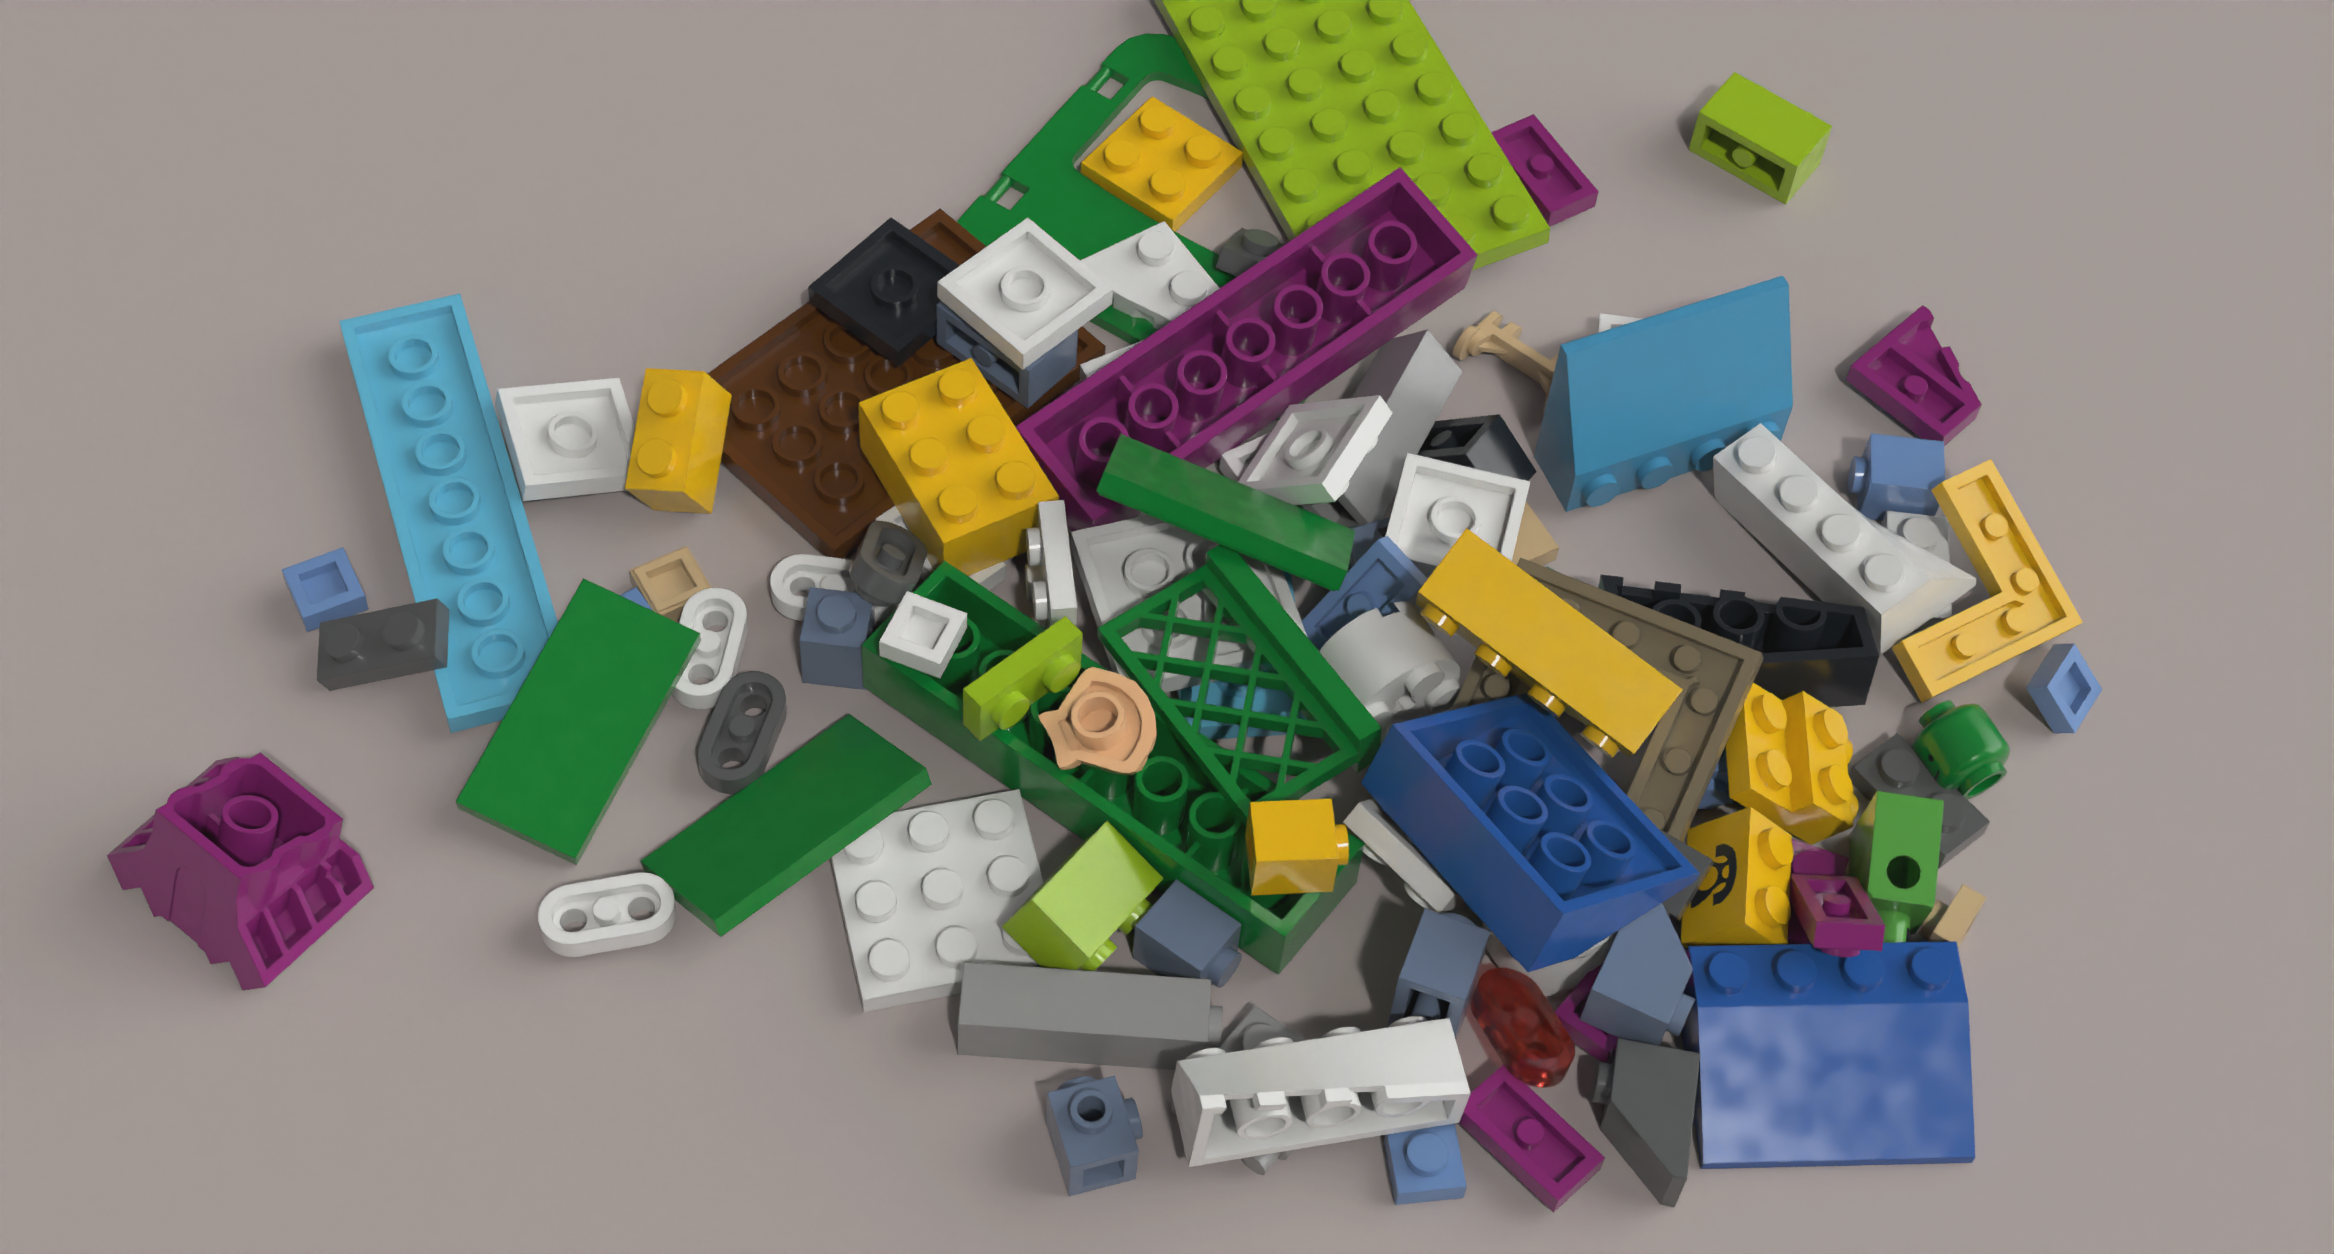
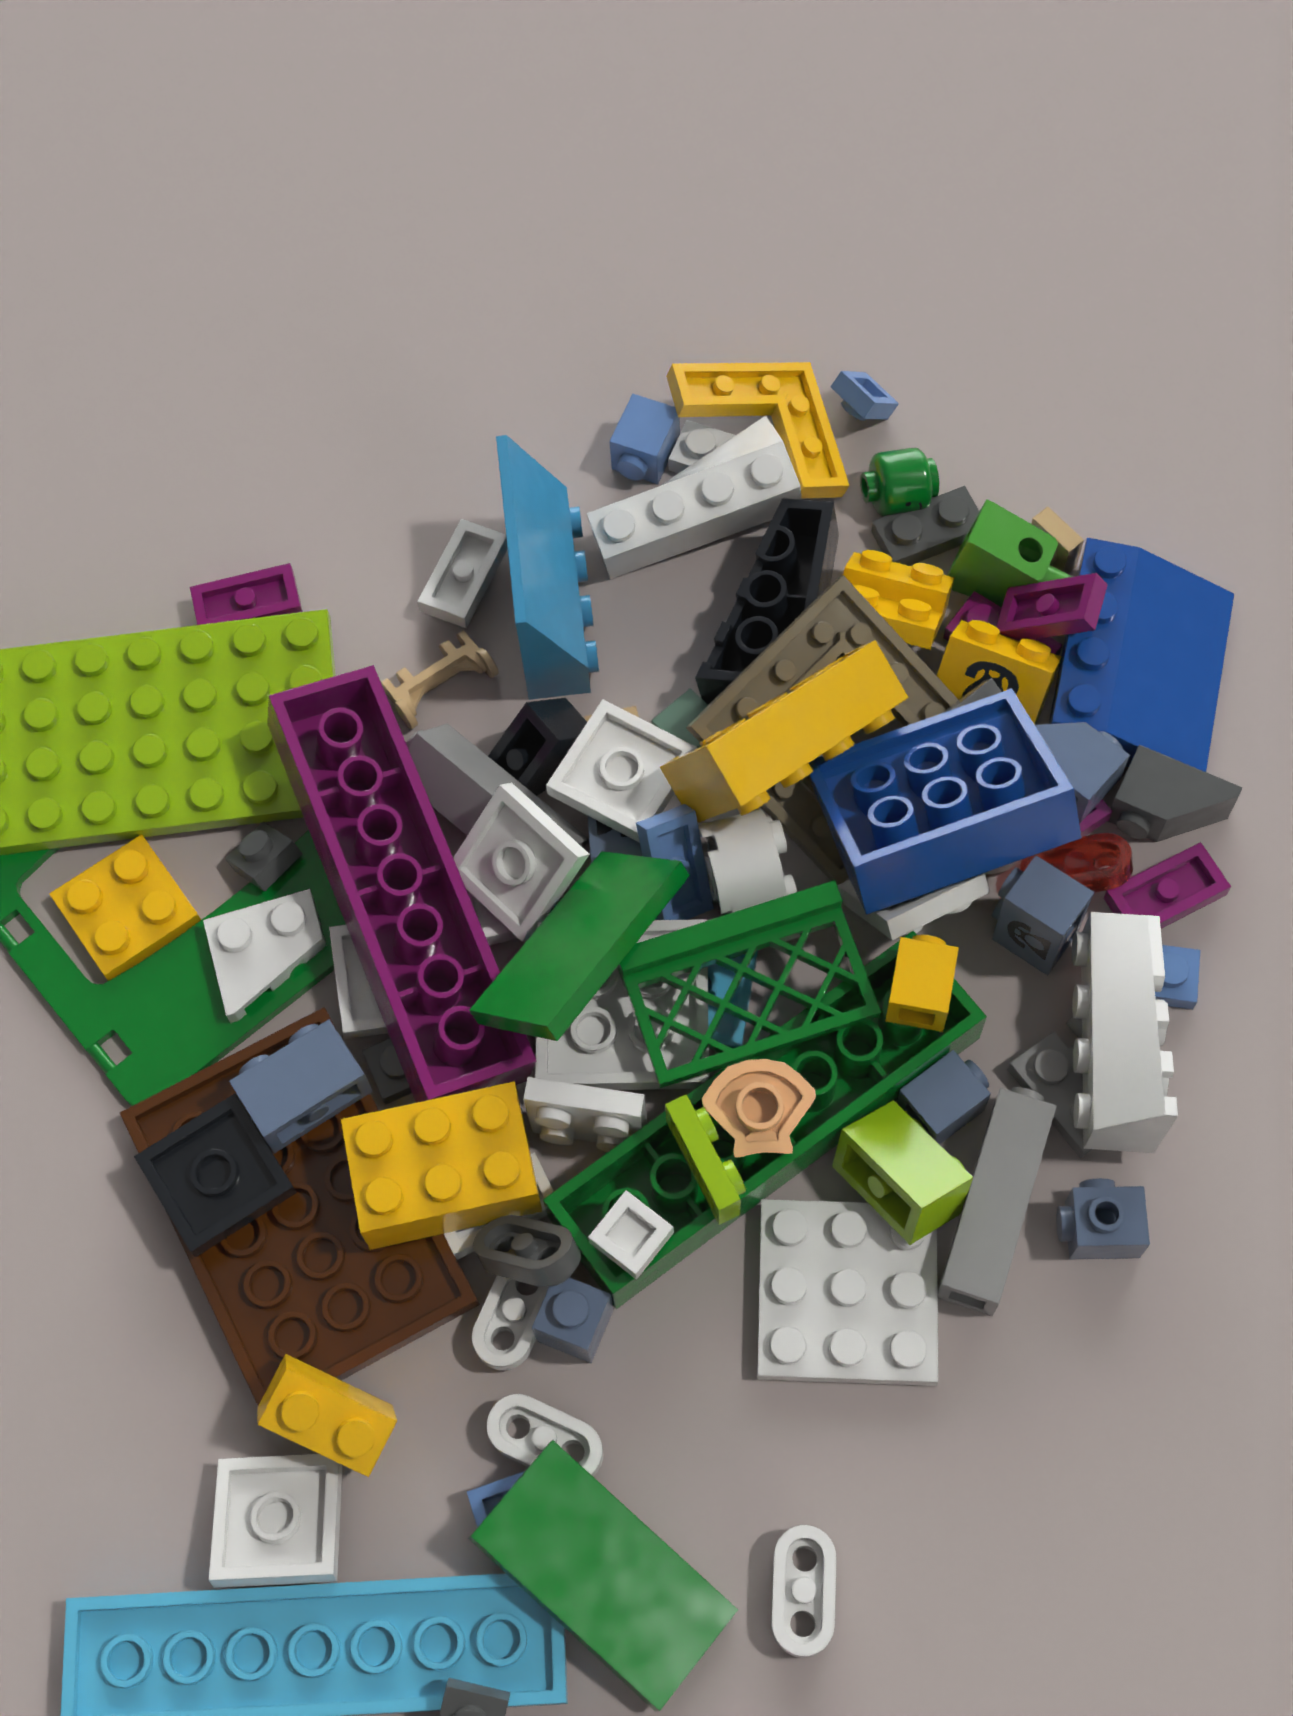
camera: 65 degrees left, 10 degrees up
tan tile [629,546,711,622] -> none
green tile [640,714,932,937] -> none
dark grey plate [698,671,787,794] -> none
white plate [937,218,1113,370] -> none
lime brick [1689,72,1832,205] -> none
magenta wing [1846,305,1982,446] -> none

